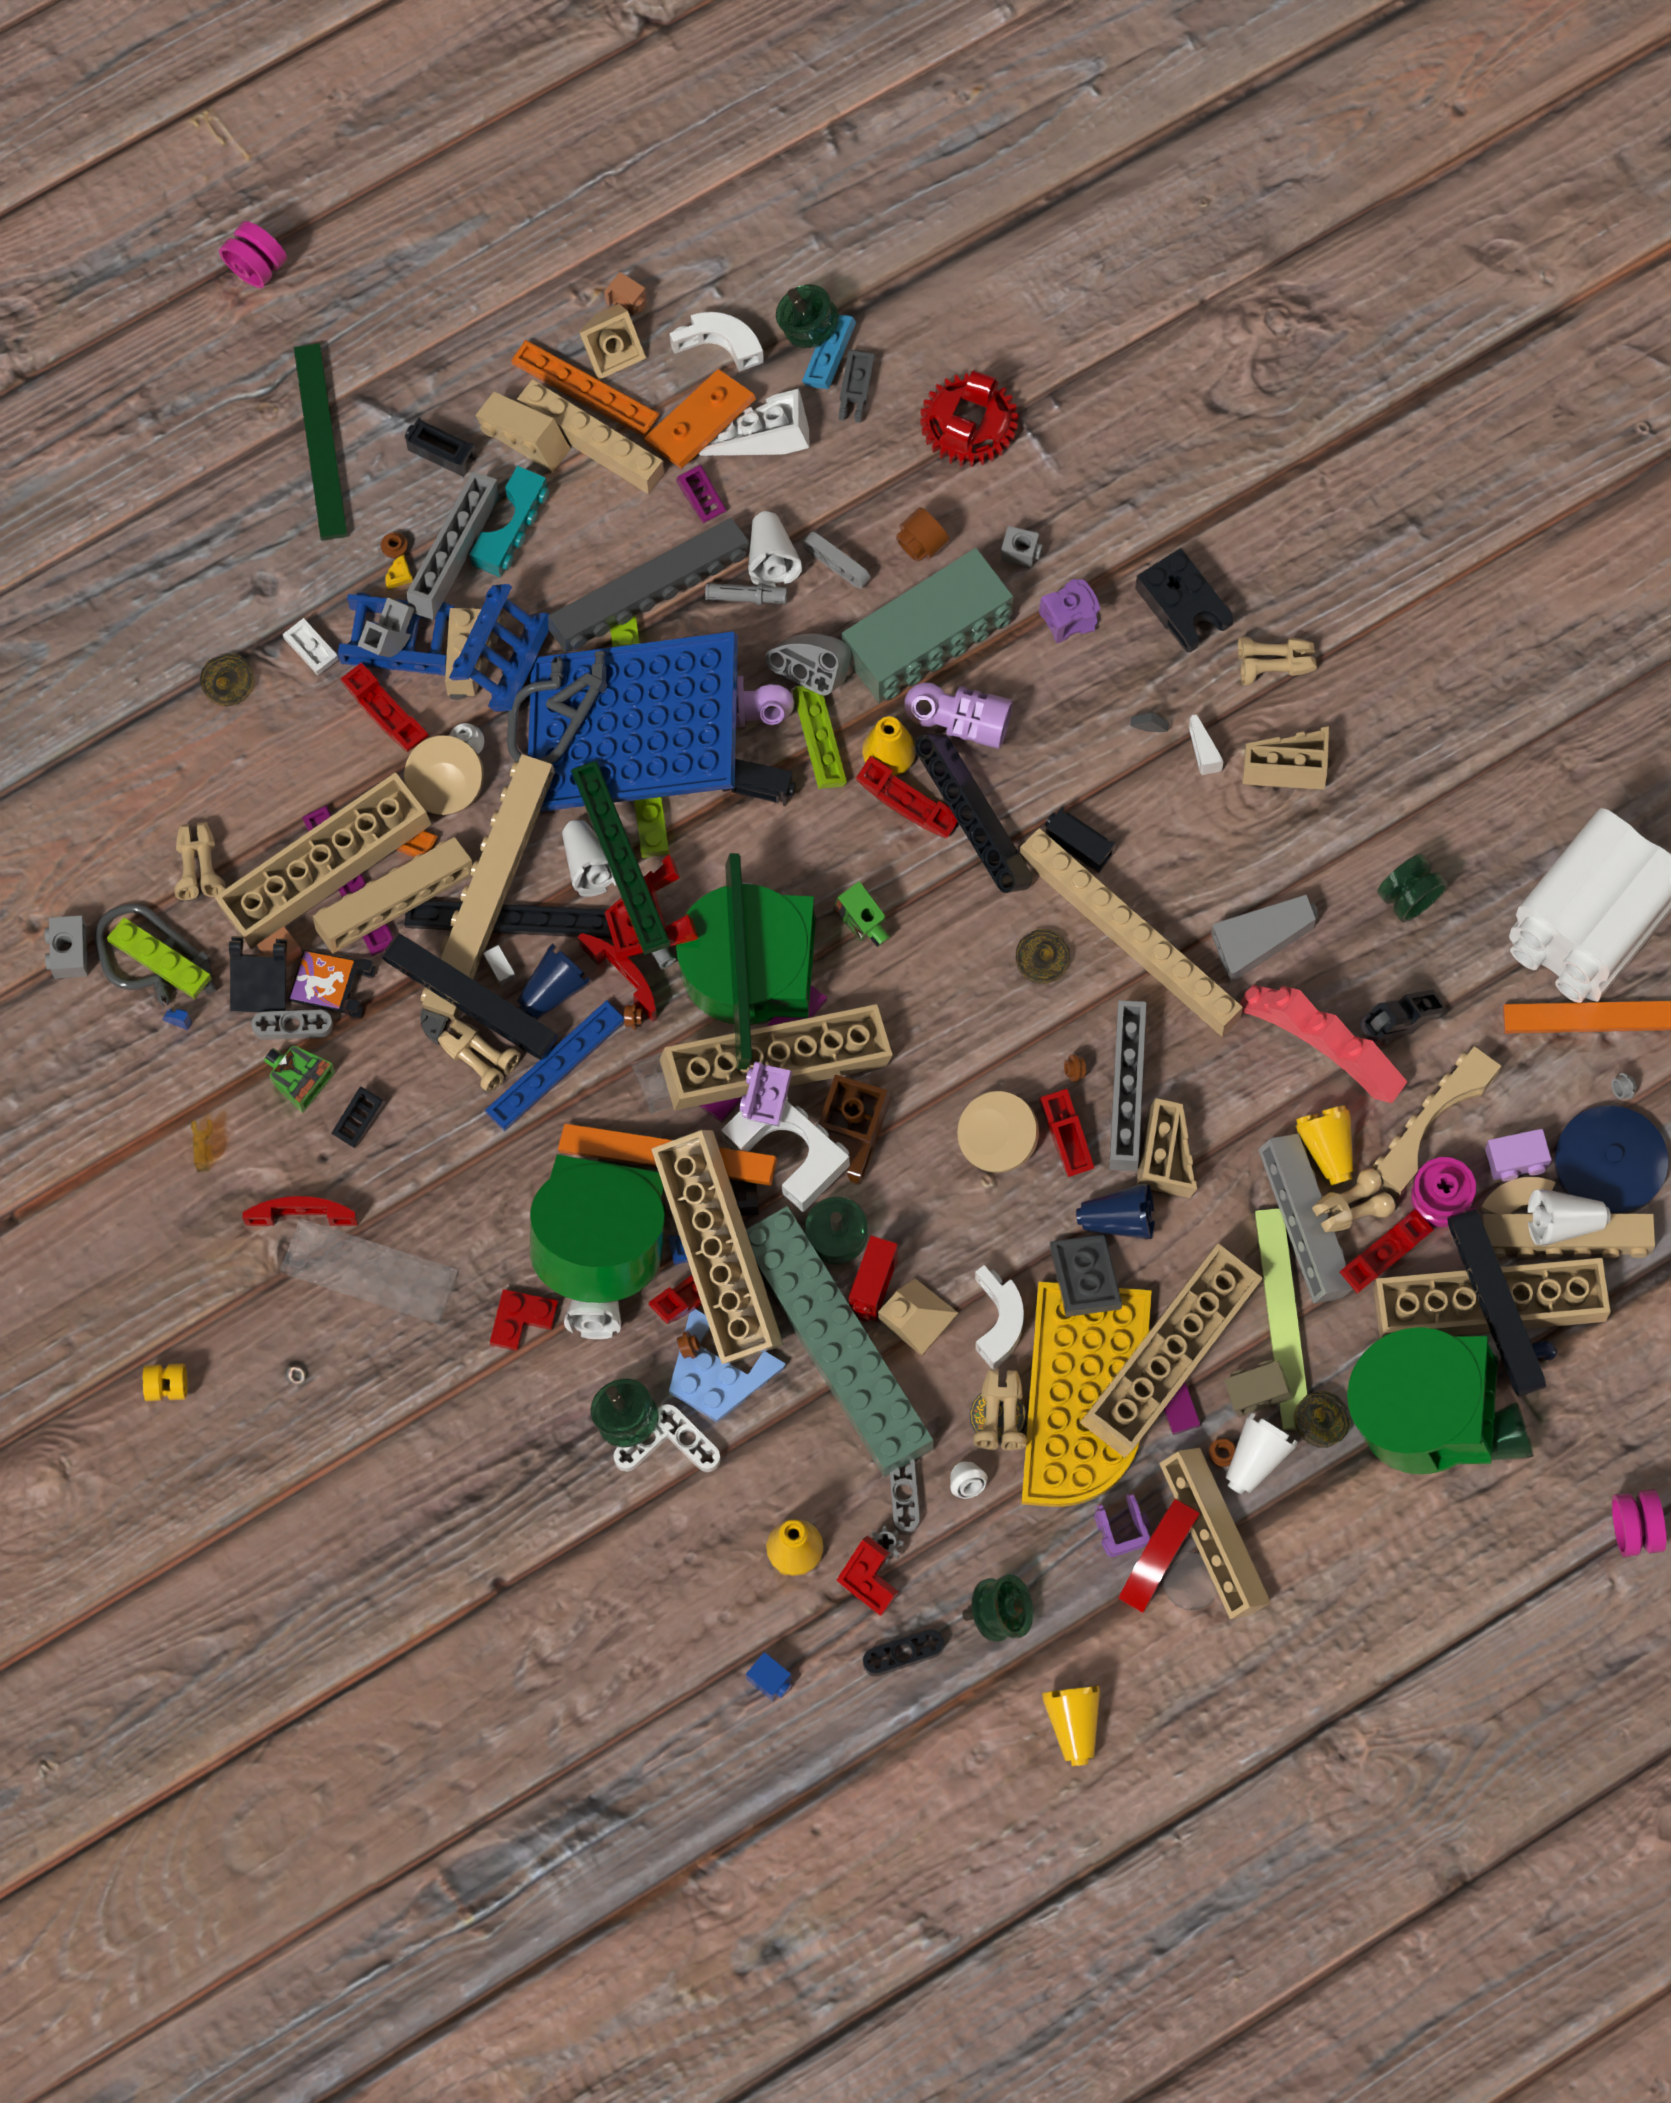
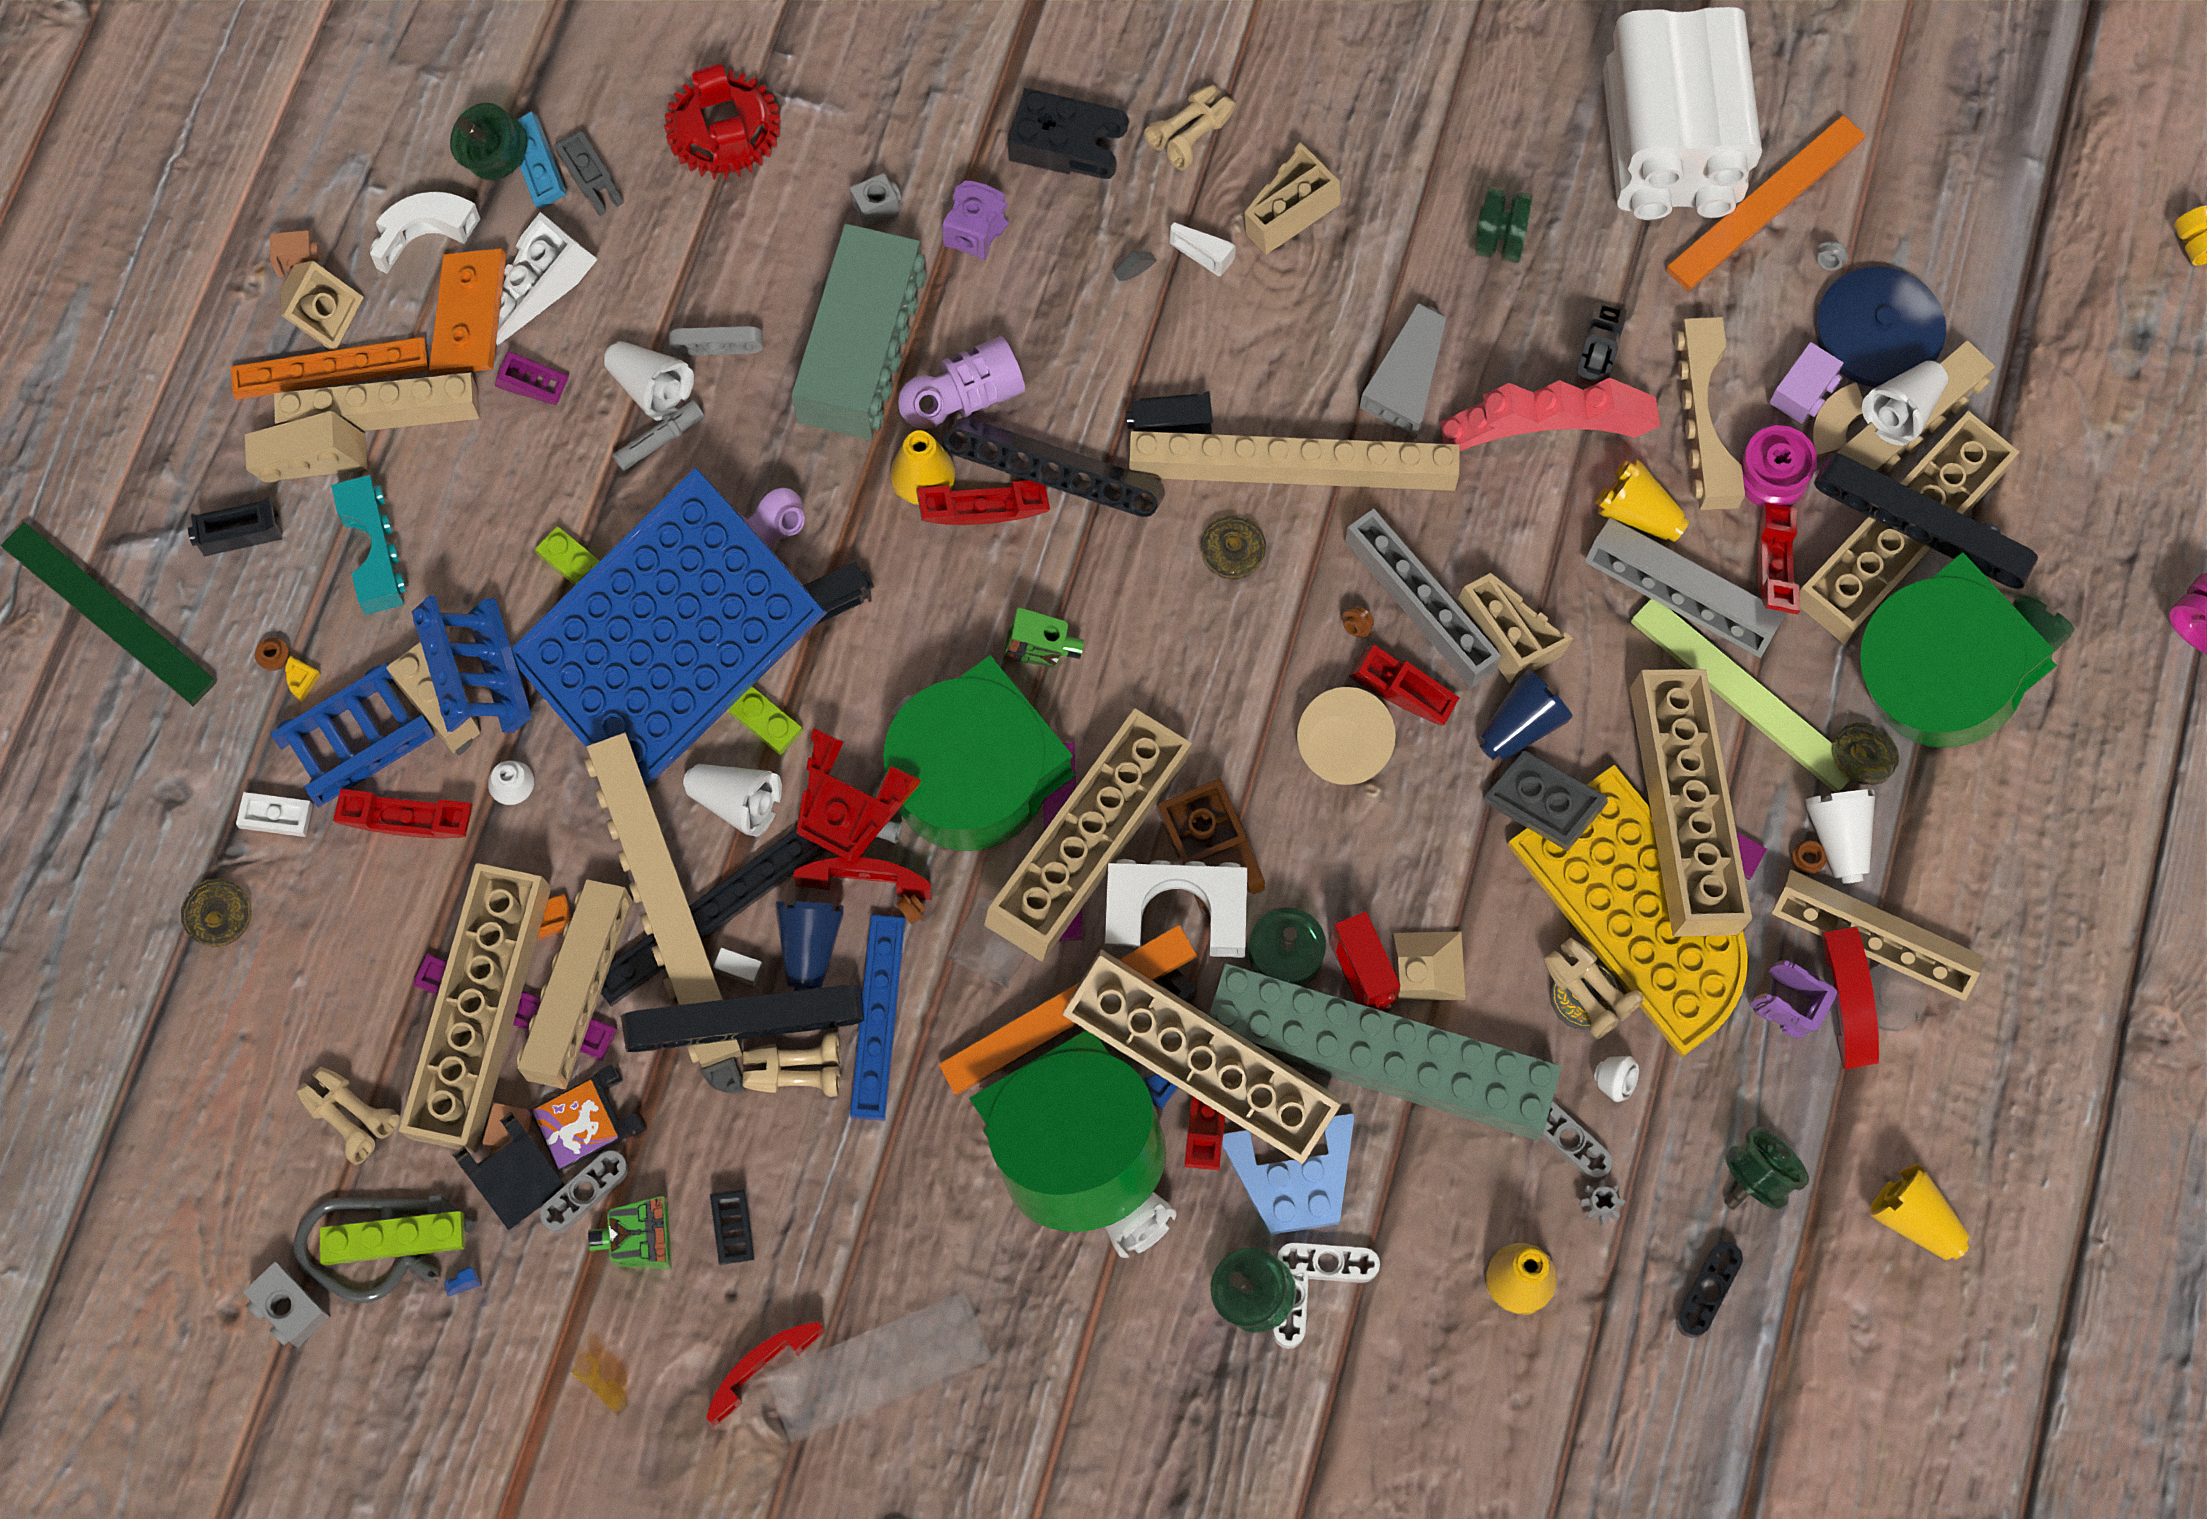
camera: 45 degrees left, 0 degrees up
light grey brick [358,597,414,657] -> none
tan piece [404,735,484,815] -> none
light grey brick [407,471,498,620] -> none
red plate [489,1289,558,1351] -> none
dark grey piece [507,651,608,764] -> none
dark grey brick [548,517,749,653] -> none
dark green tile [571,760,670,955] -> none
dark orange plate [677,1331,700,1359] -> none
dark green tile [725,853,752,1070] -> none
lavender bracket [740,1061,792,1127] -> none
blue brick [746,1652,792,1701] -> none
light grey beam [765,634,852,696] -> none
lime plate [792,686,847,789] -> none
red plate [836,1535,899,1616] -> none
dark orange piece [896,507,950,561] -> none
white arch [975,1265,1024,1369] -> none
dark tan brick [1224,1360,1293,1417] -> none
tan piece [1312,1168,1395,1233] -> none

